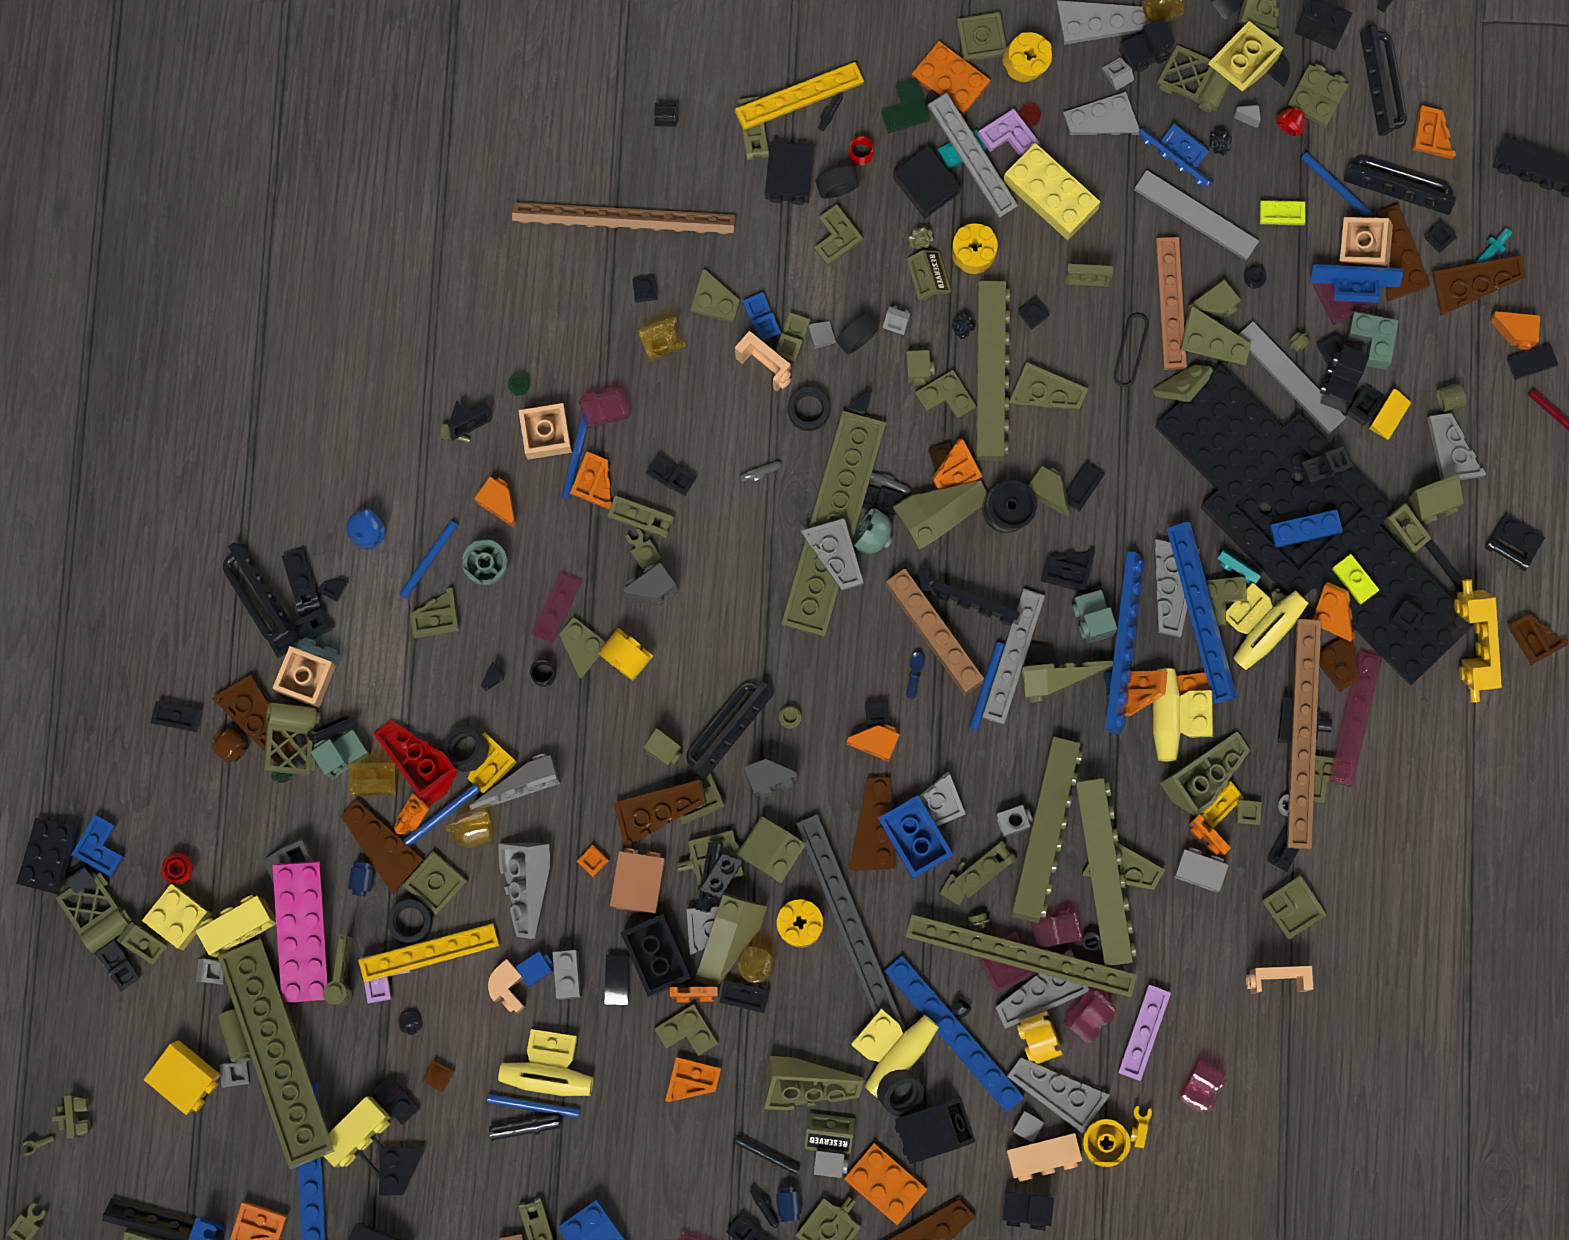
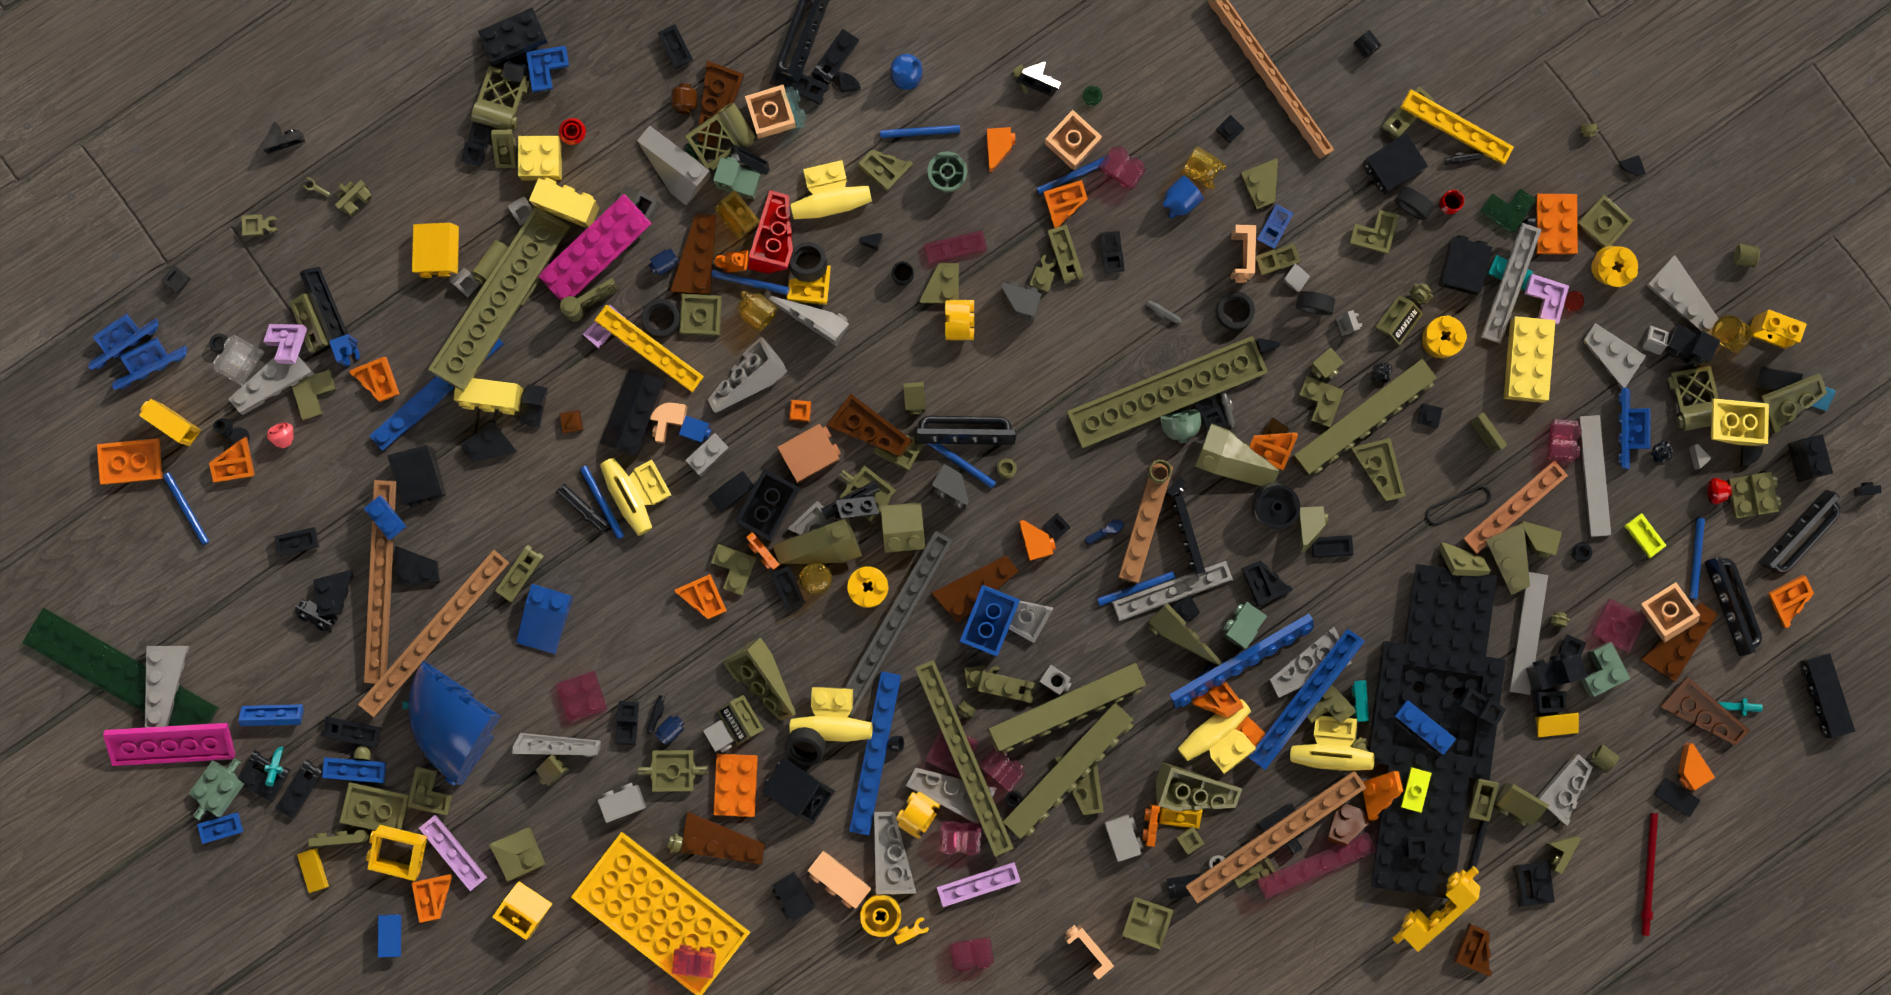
camera: 45 degrees right, 5 degrees up
black piece [398,1010,423,1035] -> none
black bar [734,1135,800,1175] -> none
light grey wing [801,519,864,590] -> none
light grey slope [1012,1111,1044,1143] -> none
blue bracket [1310,264,1403,303] -> none
black plate [1424,221,1457,253] -> none
none -> black slope [600,369,667,458]
none -> light grey wedge [637,126,712,206]
none -> light yellow plate [791,160,872,220]
none -> blue bar [927,444,996,489]
none -> olive piece [1148,460,1172,483]
none -> blue piece [1163,175,1204,219]
none -> olive slope [1546,836,1581,874]
none -> clear pink brick [1548,419,1582,462]

